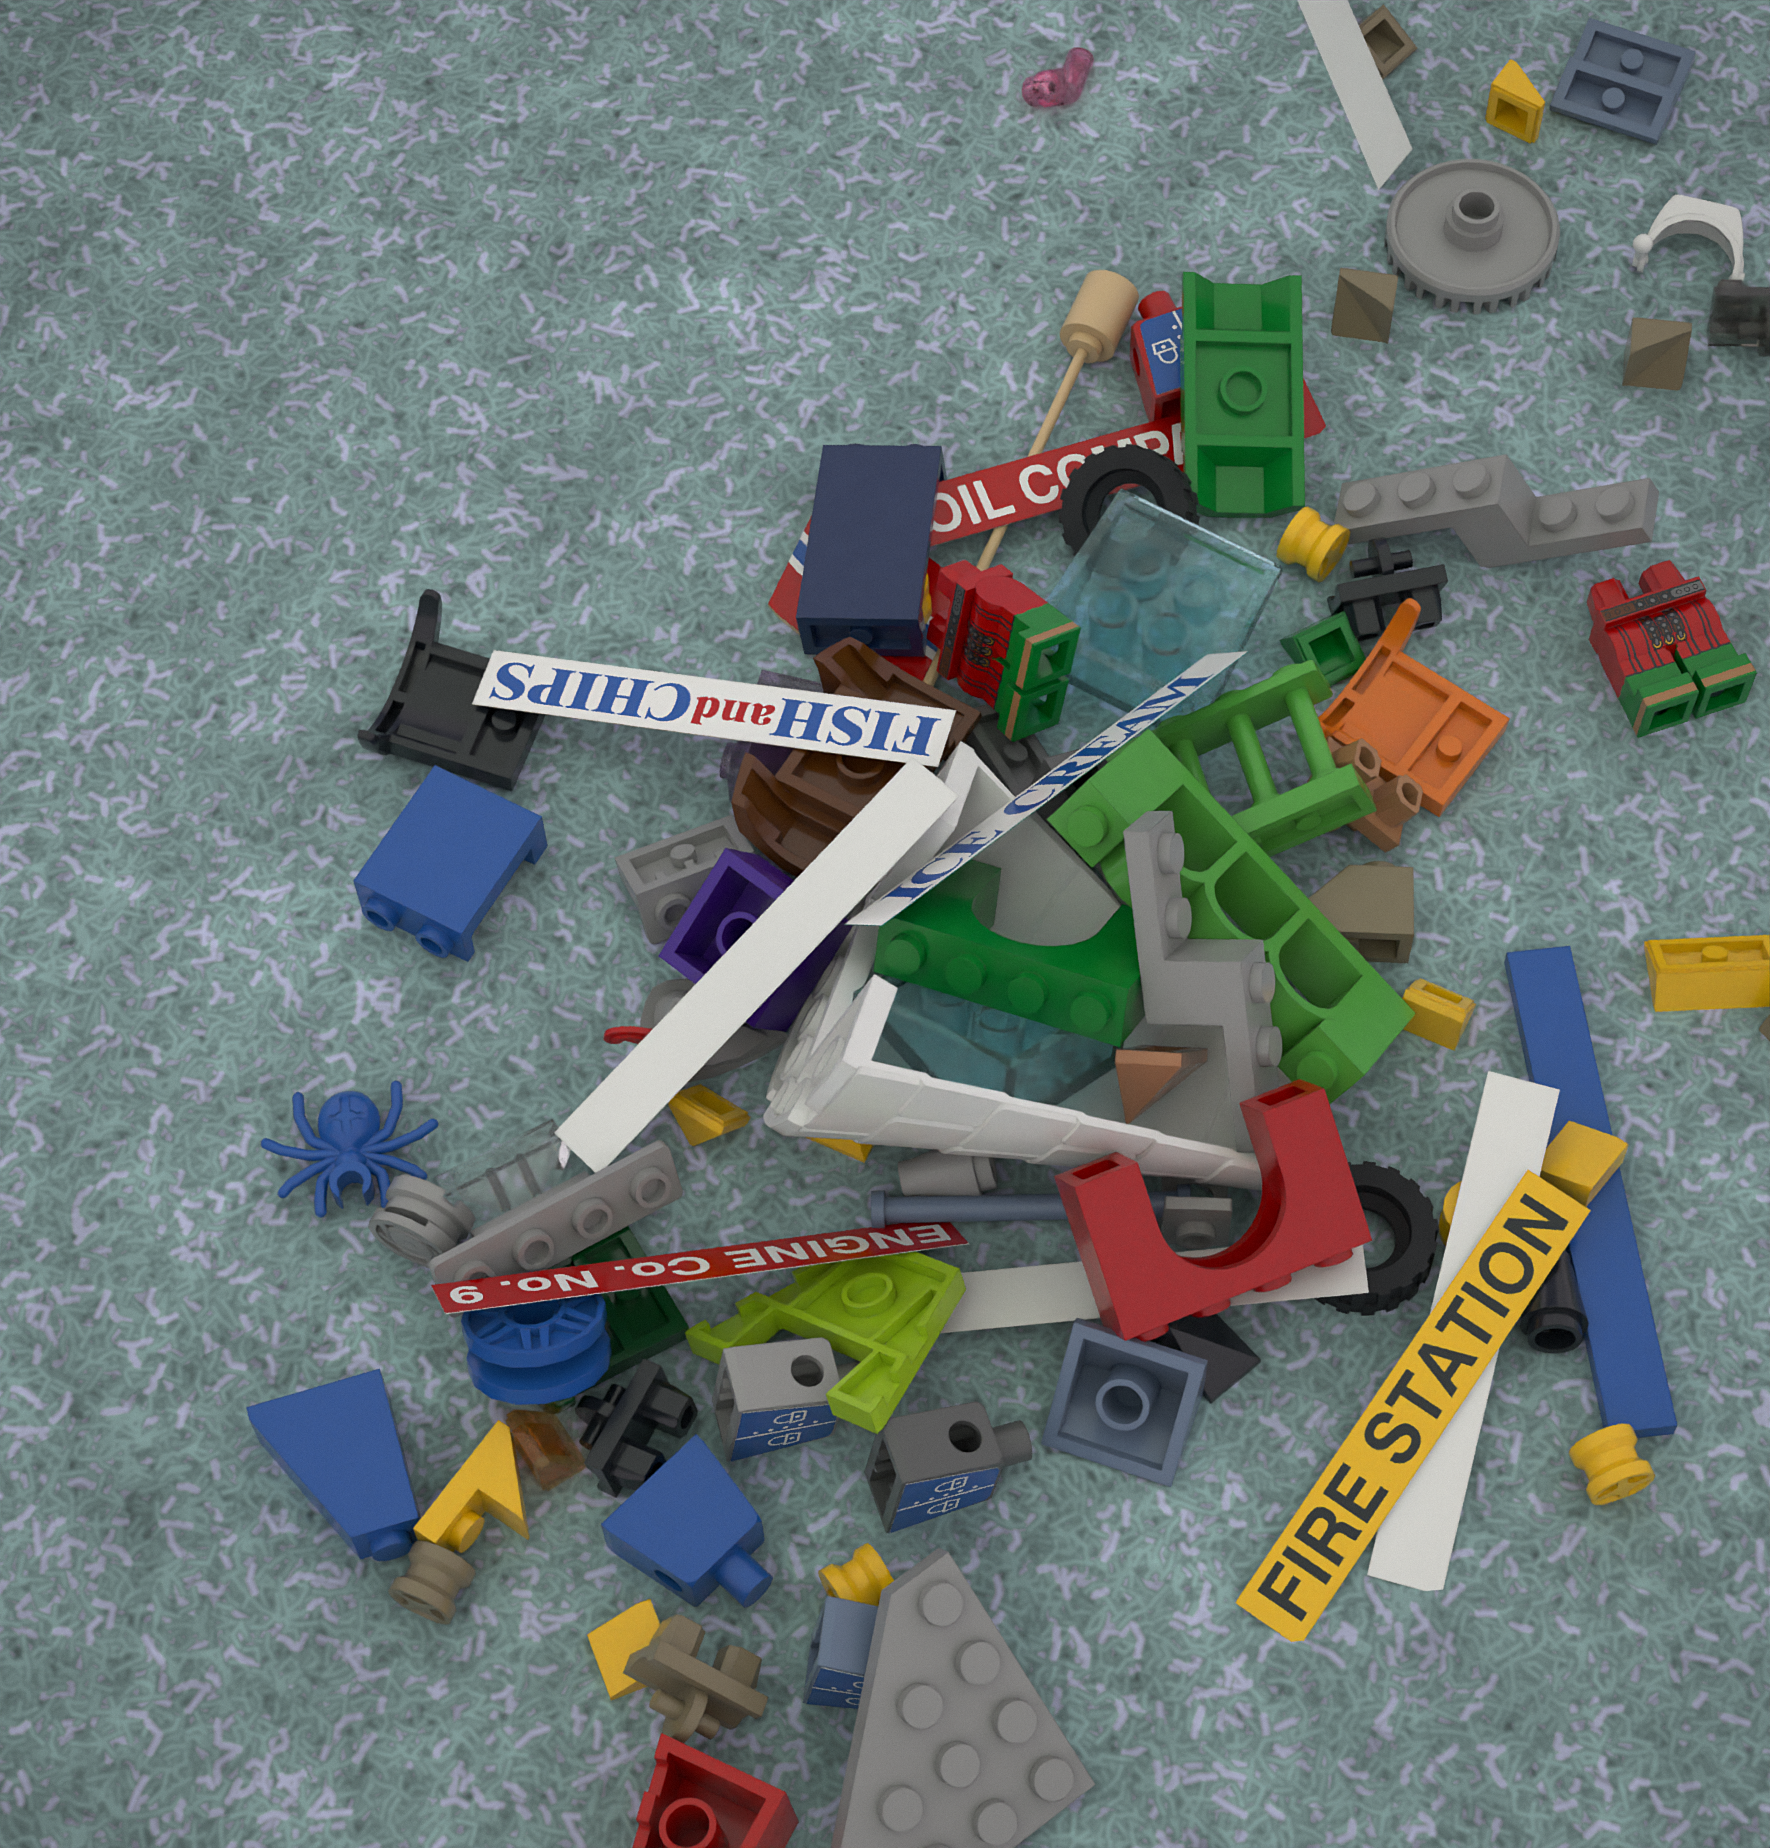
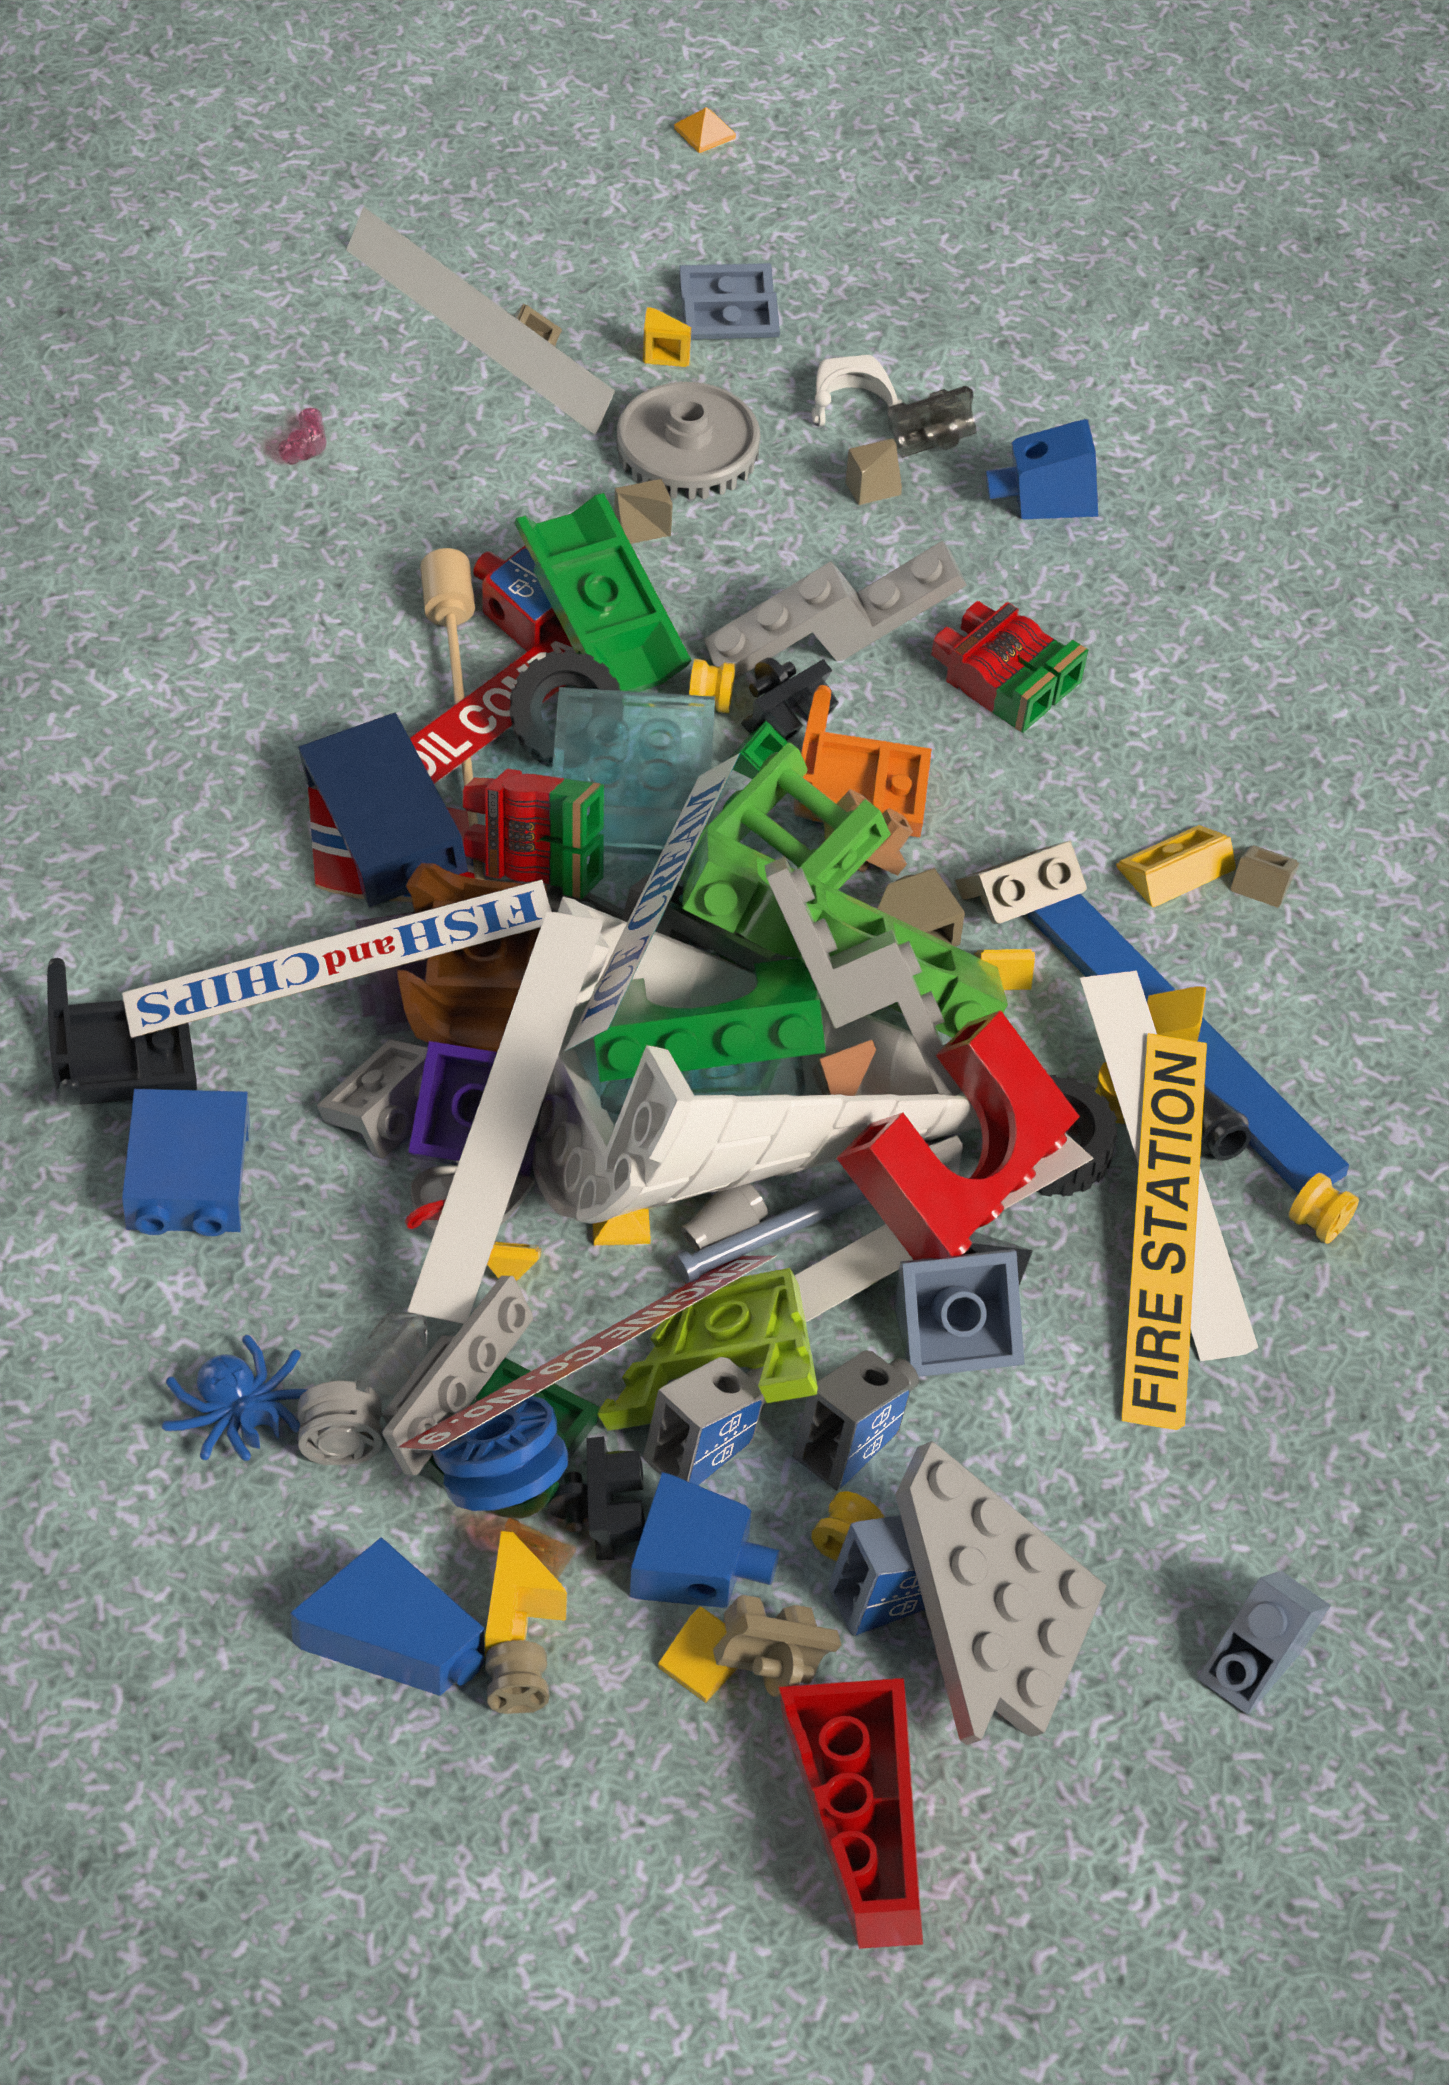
camera: 35 degrees left, 10 degrees down
none -> bracket [955,841,1087,924]

